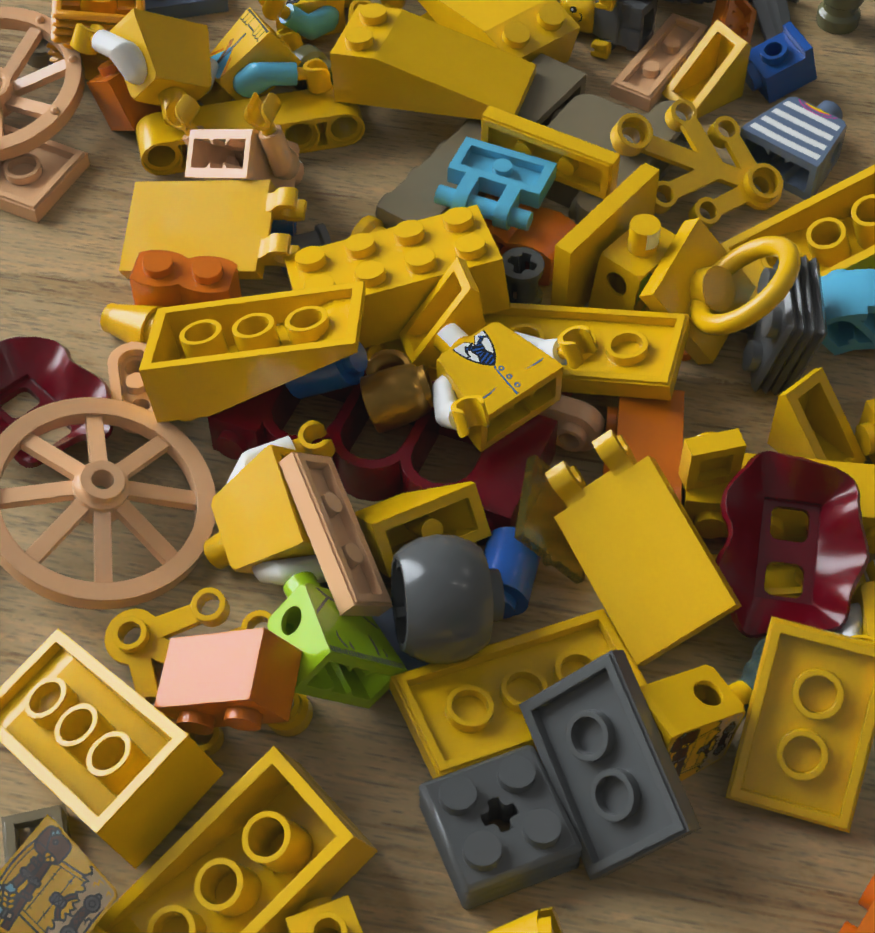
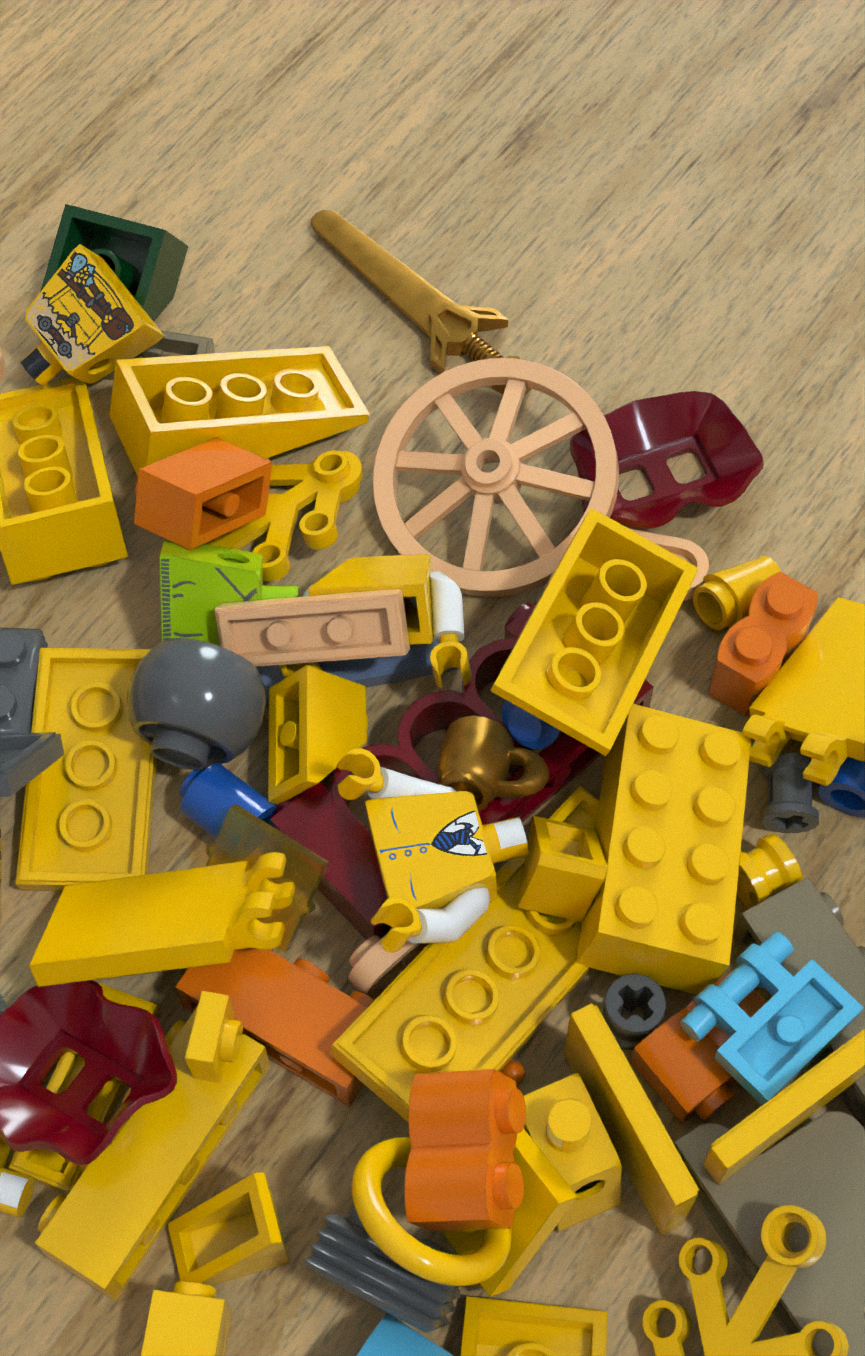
camera: 115 degrees right, 10 degrees up
none -> orange brick [404,1069,526,1231]

